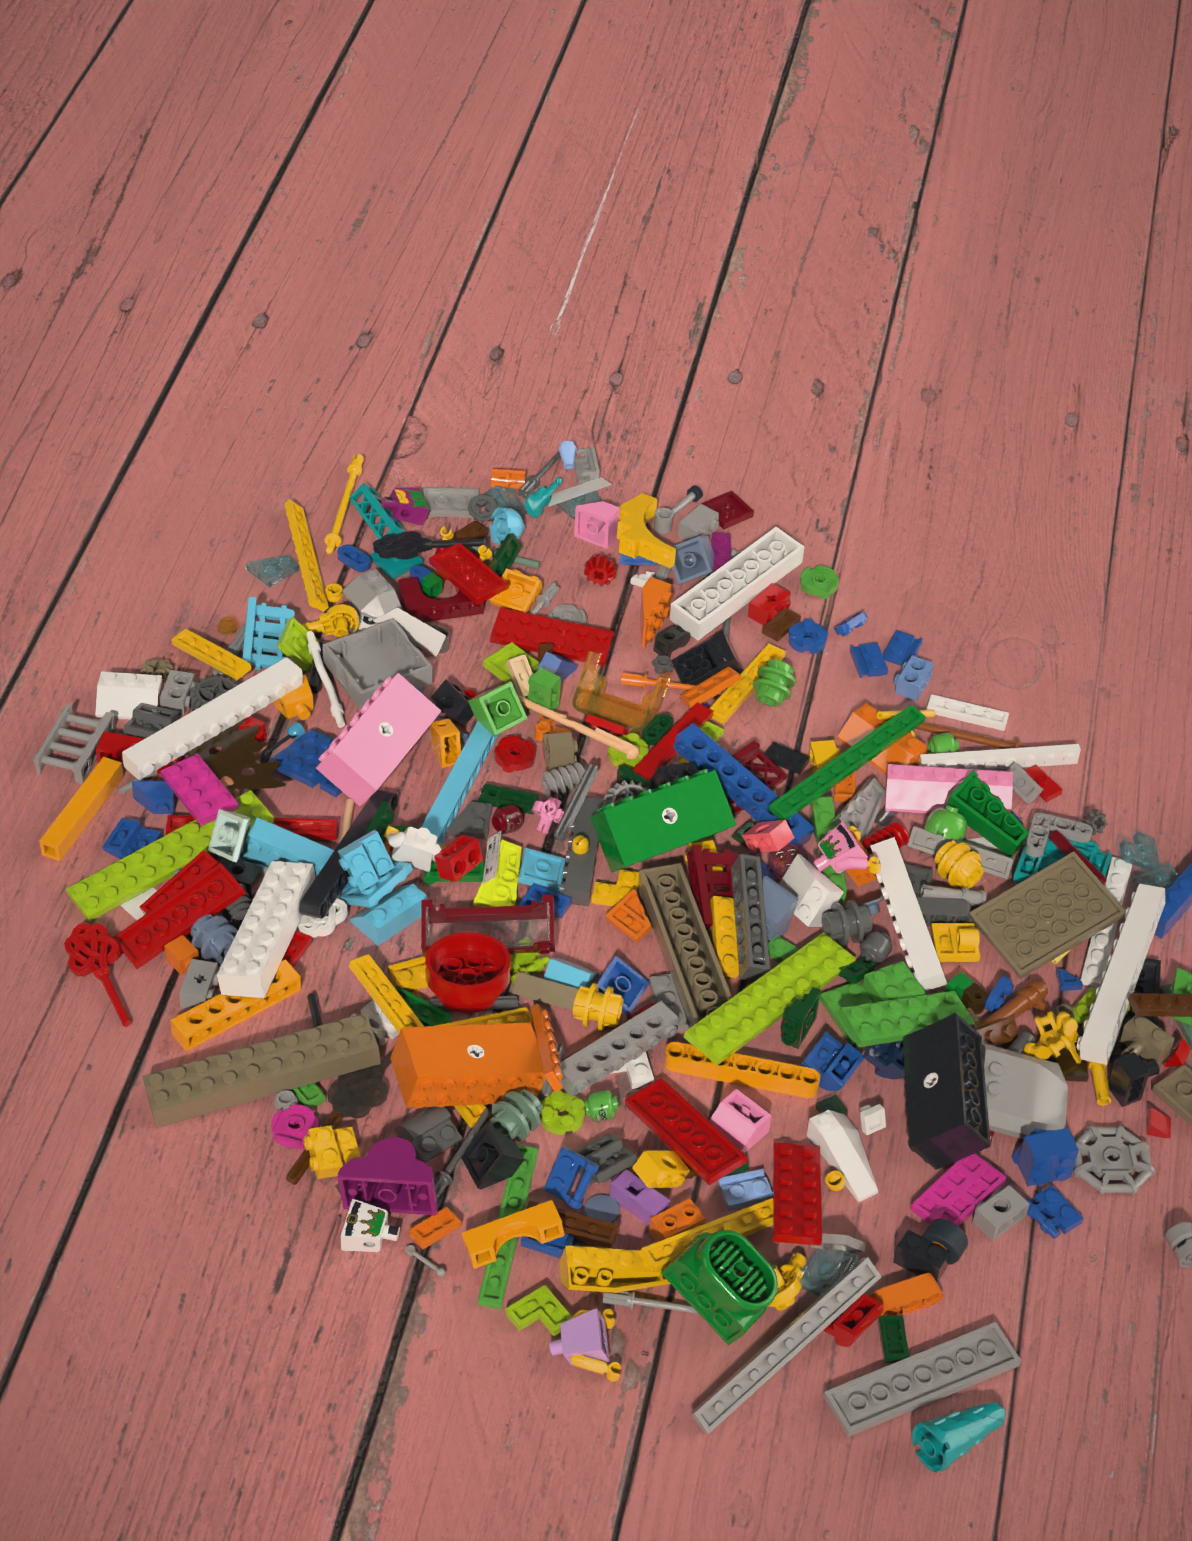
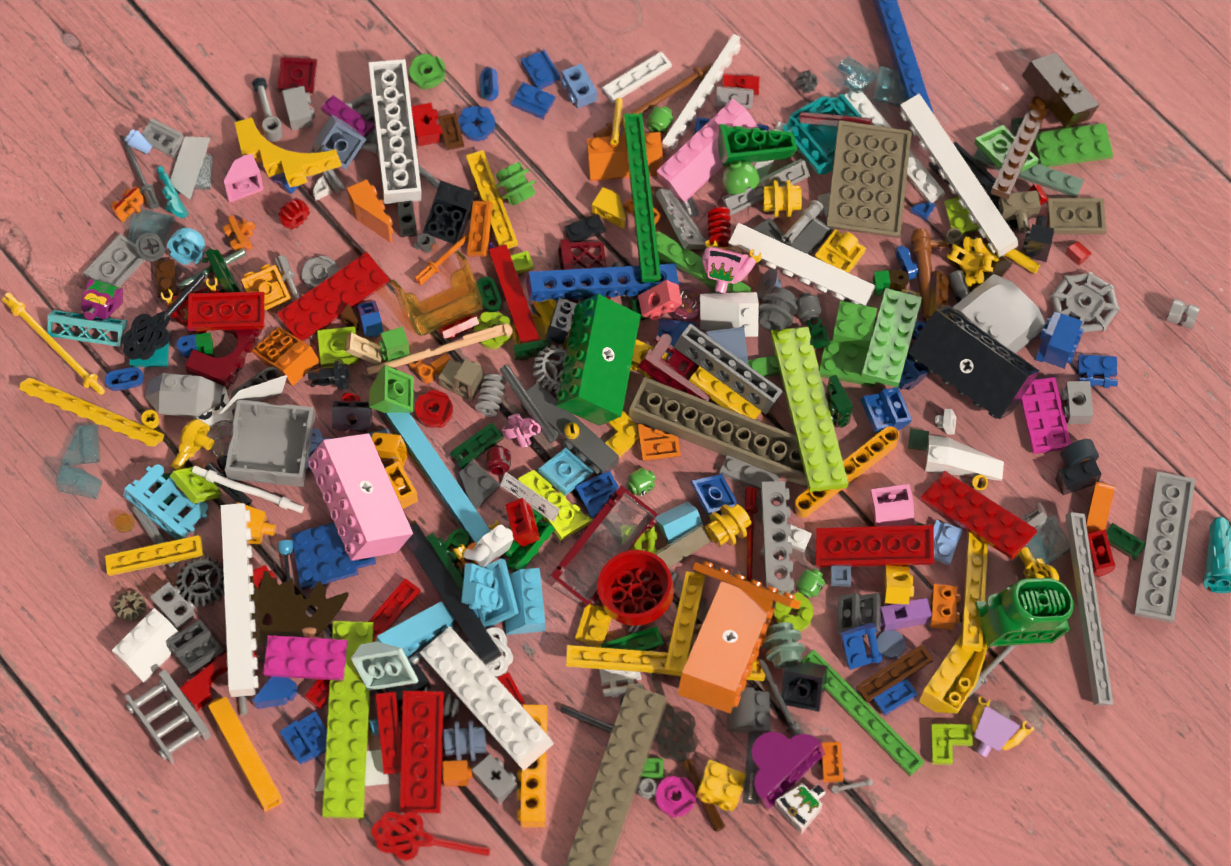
camera: 50 degrees left, 20 degrees up
tan bar [340,799,354,841] -> none
light orange arch [461,1200,565,1269] -> none
light grey beam [1025,813,1093,858] -> none
none -> clear light blue slope [56,465,102,499]
none -> orange hips [223,215,256,251]
none -> orange slope [251,327,320,386]
none -> black piece [308,359,350,390]
none -> light orange brick [384,461,418,509]
none -> green plate [506,522,555,572]
none -> bright green head [626,468,656,496]
none -> sand blue plate [831,565,851,587]

